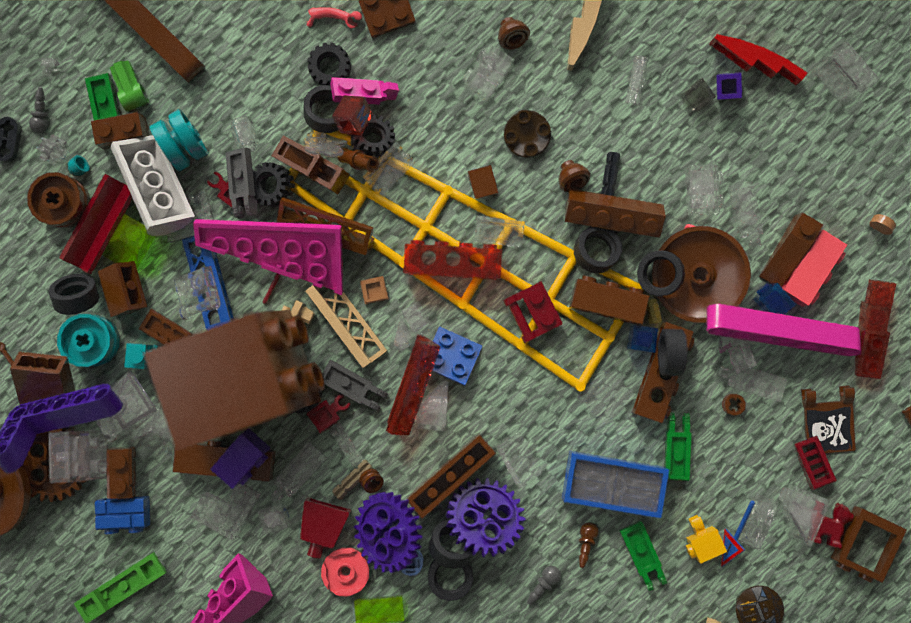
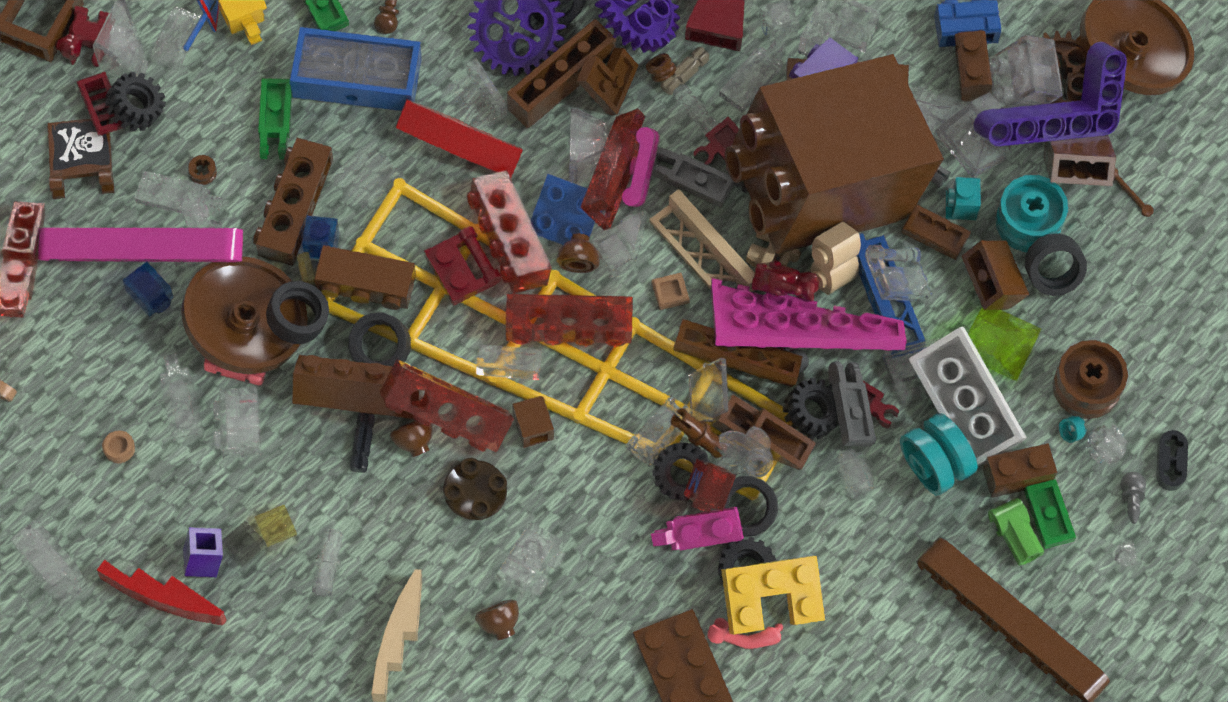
camera: 170 degrees right, 20 degrees down
dark red panel [59,174,133,274] -> none
black tyre [658,329,688,376] -> none
reddish brown slope [759,212,824,289] -> none
coral brick [778,229,847,307] -> none
none -> medium nougat tile [102,431,135,463]
none -> black tyre [105,72,166,131]
none -> clear yellow tile [255,505,297,547]
none -> clear red brick [379,359,514,453]
none -> red slope [395,99,523,178]
none -> clear red brick [467,170,552,294]
none -> reddish brown brick [556,233,600,273]
none -> reddish brown plate [577,48,639,115]
none -> dark pink plate [622,127,660,207]
none -> clear piece [689,358,729,422]
none -> yellow plate [721,556,825,635]
none -> dark red animal [751,260,819,302]
none -> tan brick [811,222,861,295]

